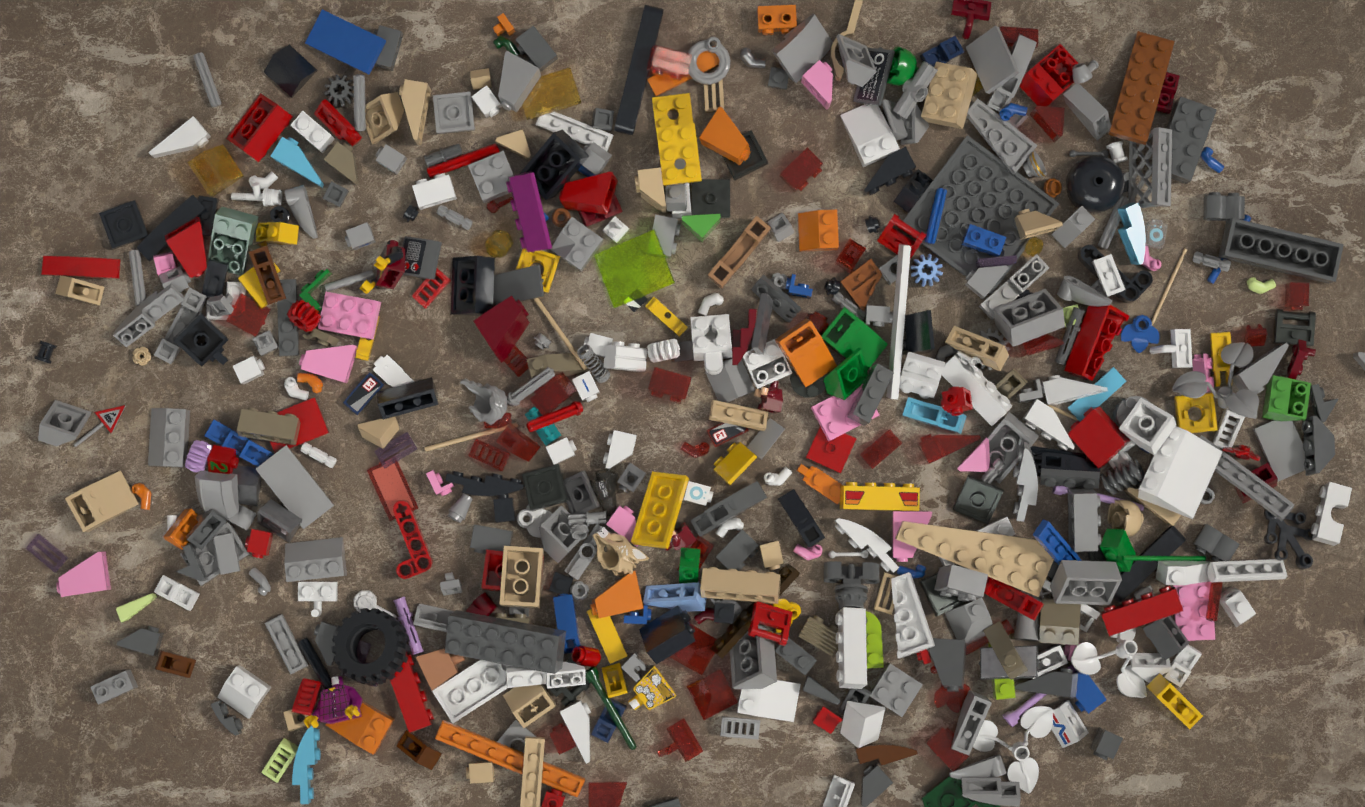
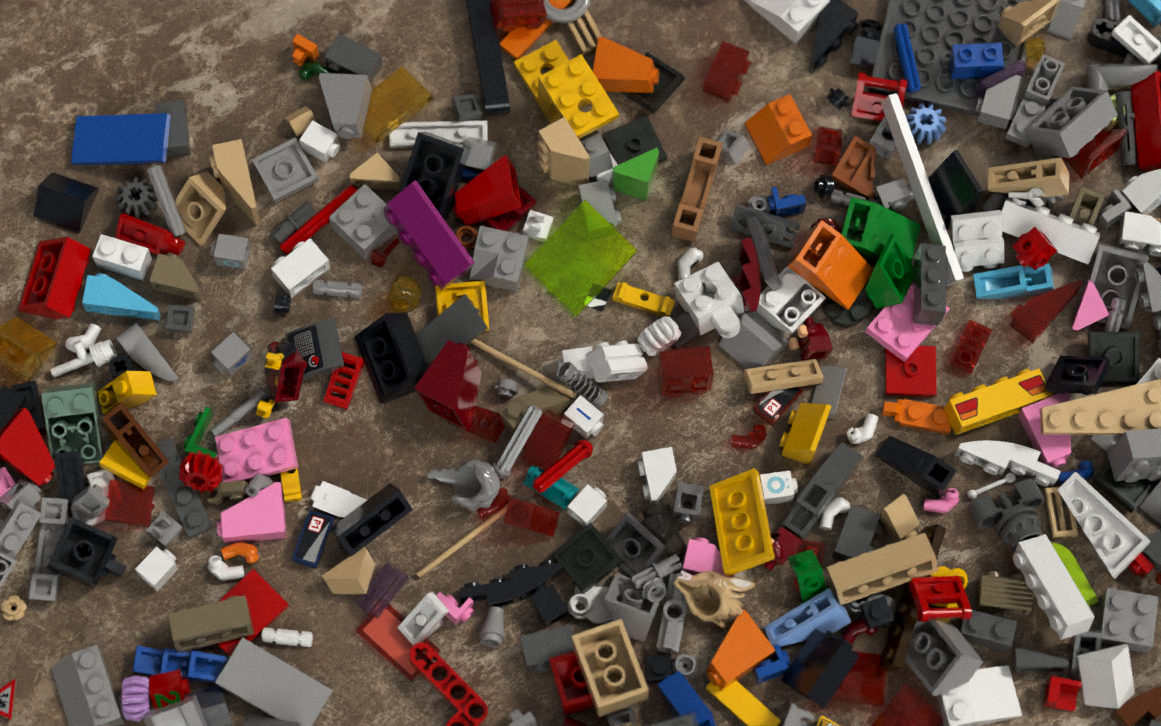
camera: 25 degrees left, 15 degrees down
clear red slope [468,439,511,472] -> none
none -> light grey arm [246,473,272,497]
none -> white slope [397,592,449,645]
none -> black plate [1046,356,1110,395]

